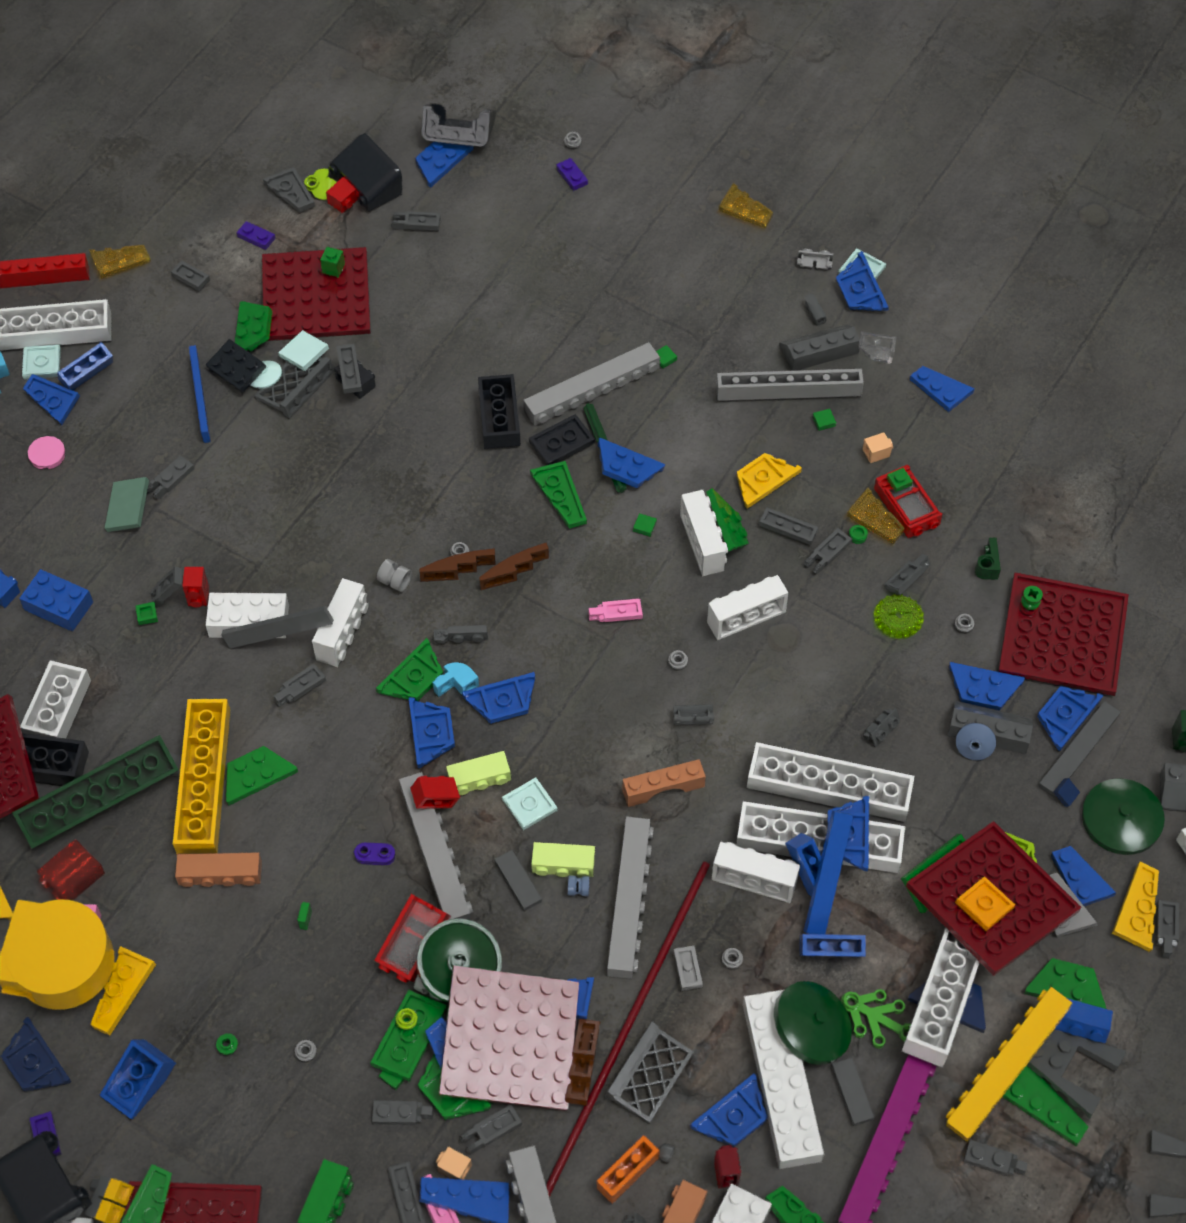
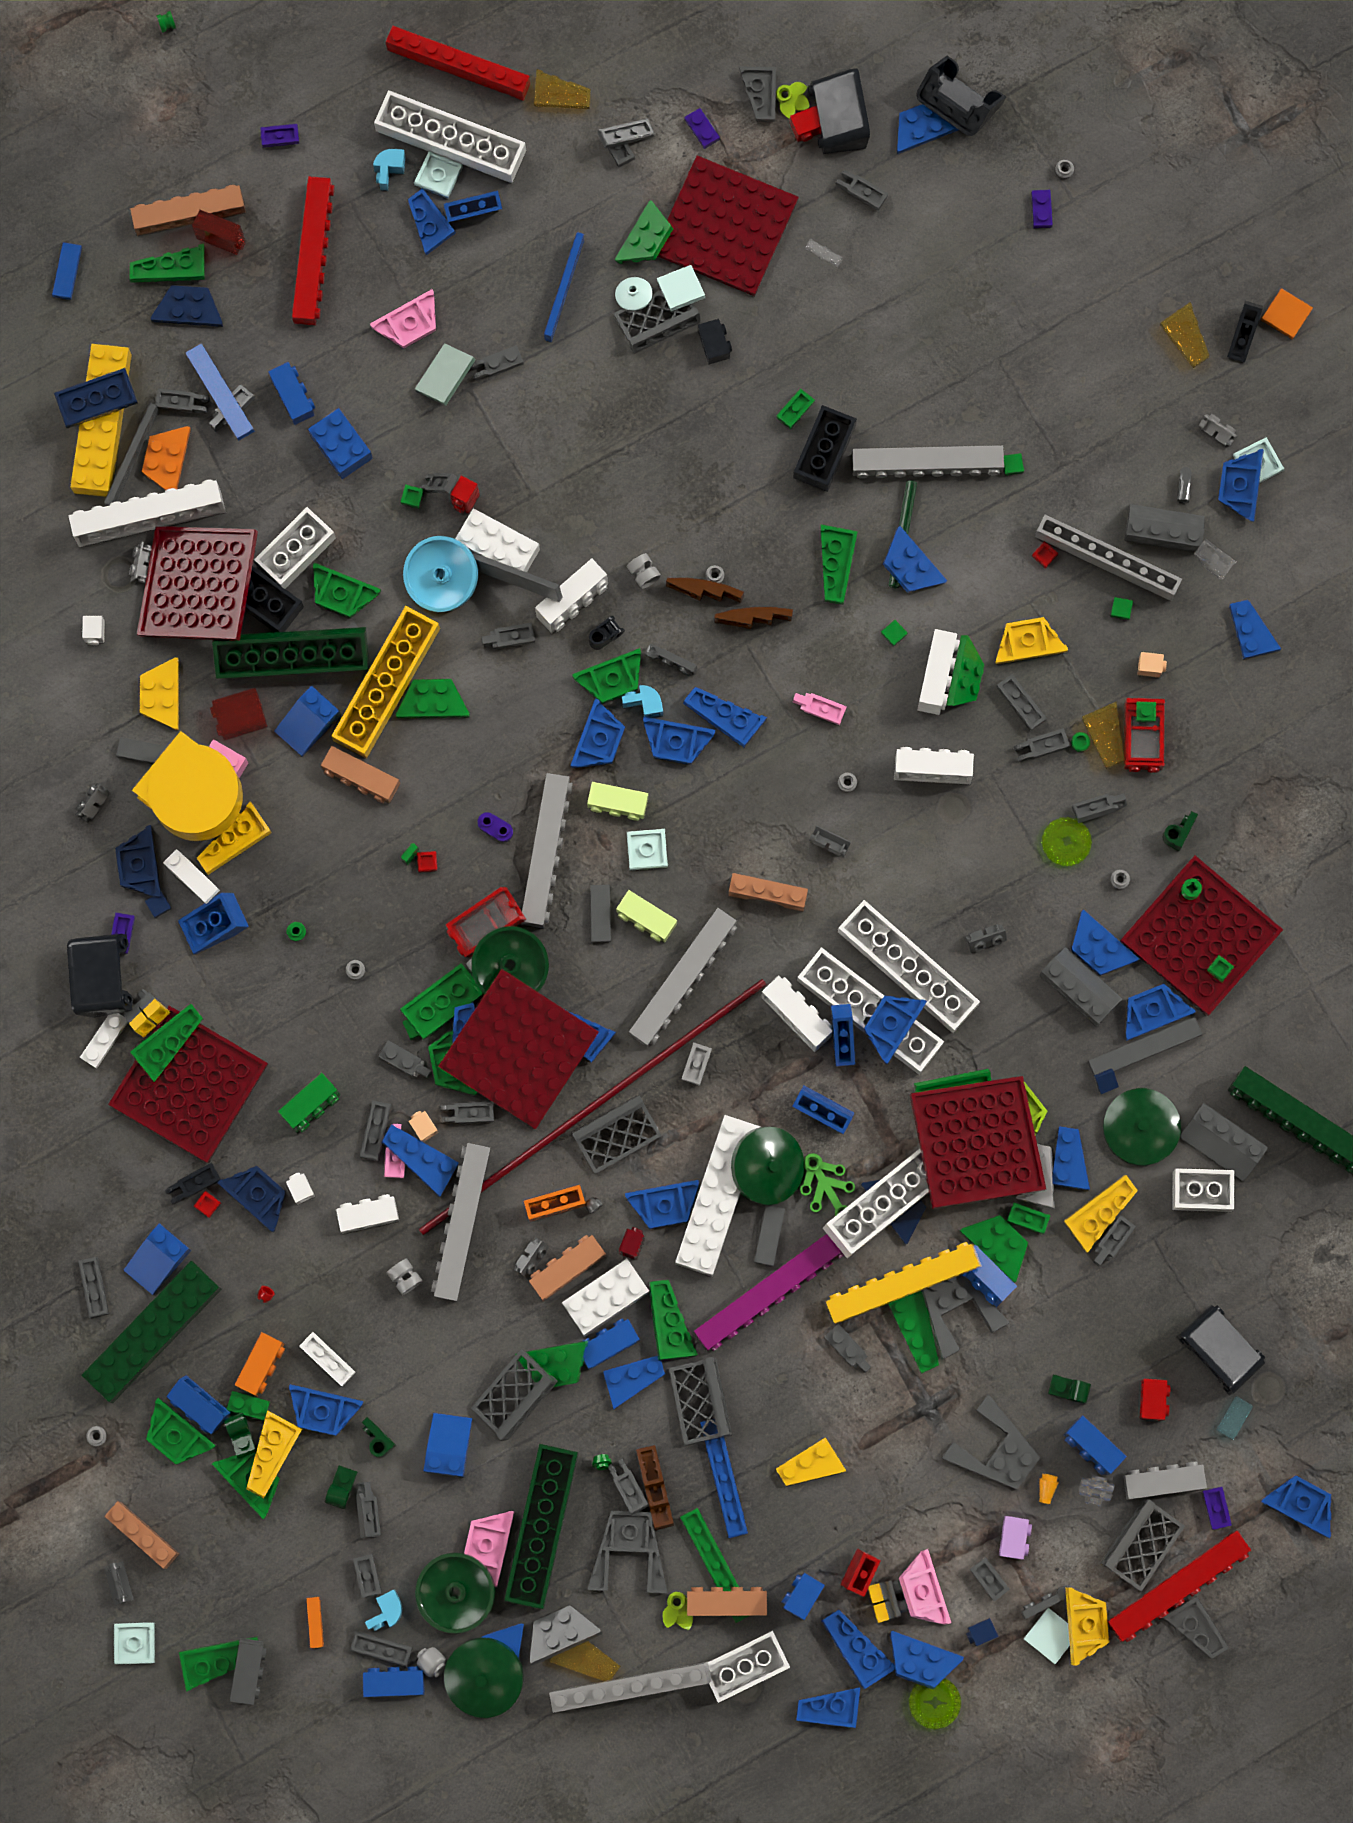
camera: 30 degrees right, 20 degrees up
bright pink tile [28,436,65,469] -> none
black plate [206,339,267,393] -> none
green brick [320,247,345,277] -> none
dark grey plate [337,344,362,394] -> none
lime plate [396,1008,418,1030] -> none
red brick [410,776,460,809] -> none
black plate [529,414,595,465] -> none
reddish brown slope [566,1019,600,1106] -> none
sand blue wheel [568,875,590,896] -> none
light grey plate [722,948,743,969] -> none
blue tile [803,810,854,935] -> none
light orange tile [955,877,1015,931] -> none
sand blue dish [956,723,996,760] -> none
none -> dark blue tile [145,892,171,918]
none -> white slope [163,849,220,904]
none -> blue slope [274,686,341,756]
none -> green wing [313,563,381,619]
none -> bright pink wing [370,289,436,348]
none -> medium azure dish [403,536,478,612]
none -> red tile [417,851,438,873]
none -> black piece [589,616,625,650]
none -> tile [598,118,655,149]
none -> blue wing [683,687,767,748]
none -> green plate [776,389,815,429]
none -> clear pin [805,239,843,268]
none -> green plate [1007,1203,1051,1235]
none -> red tile [1032,541,1059,569]
none -> green tile [1207,955,1234,982]
none -> black slope [1227,301,1263,363]
none -> orange tile [1261,288,1313,339]

